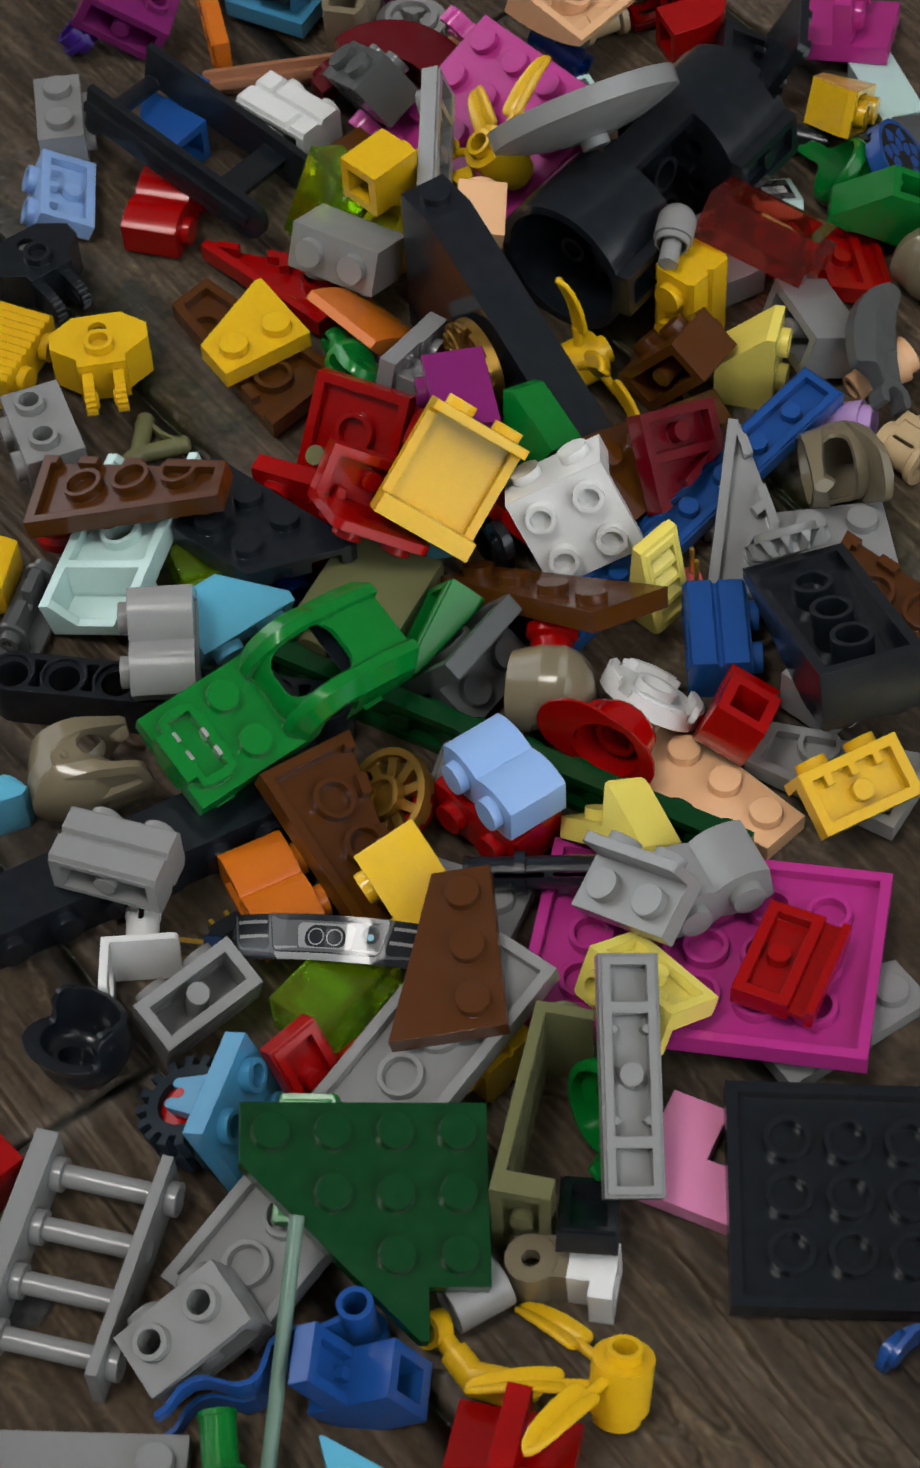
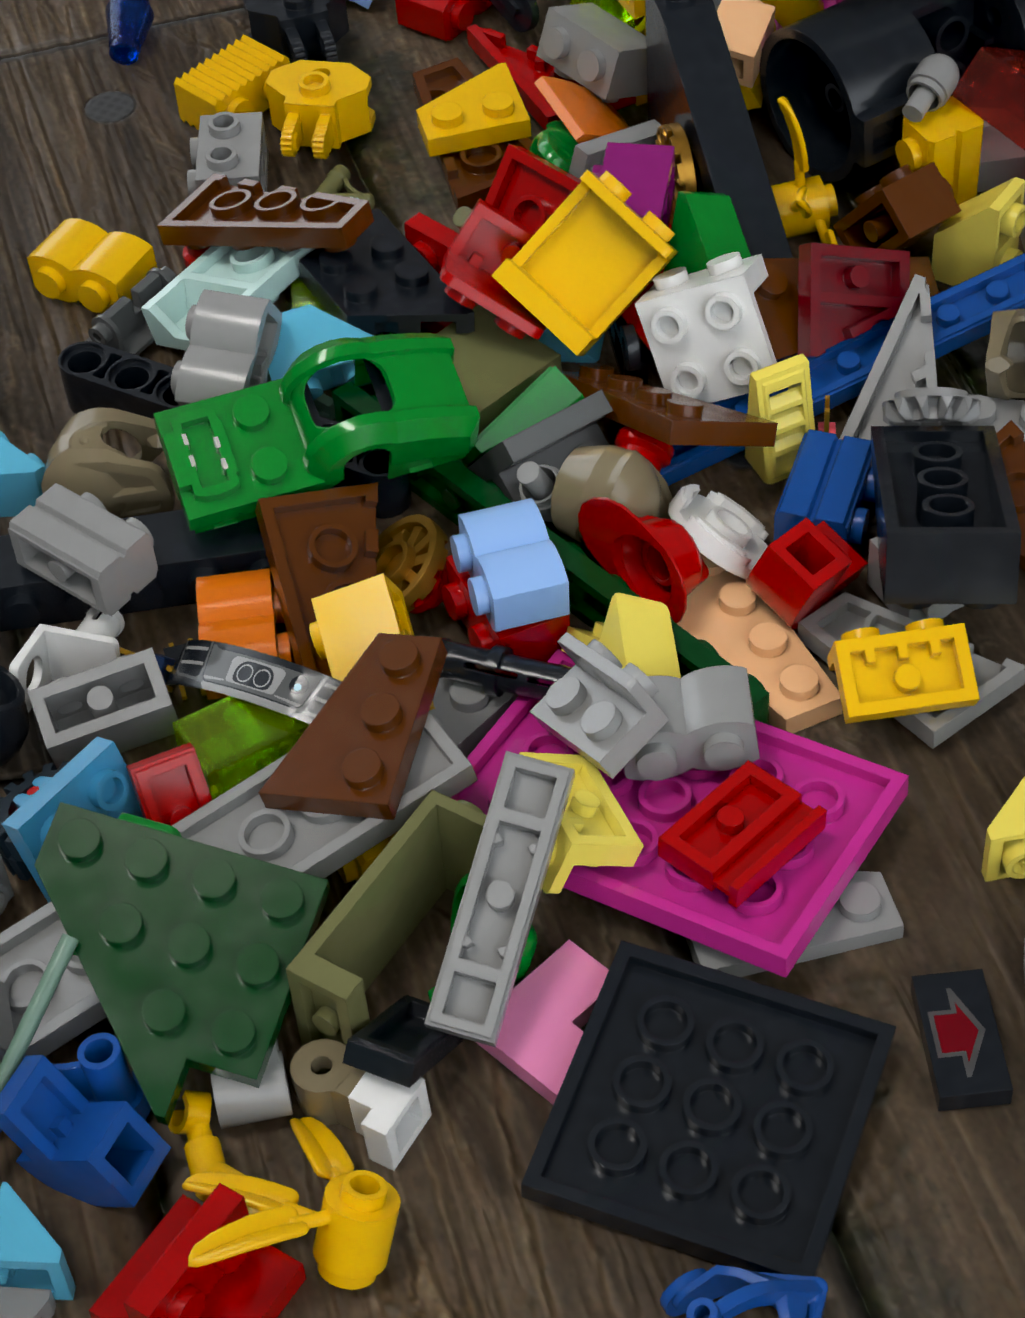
camera: 20 degrees right, 5 degrees down
none -> light grey cylinder [517,461,559,522]

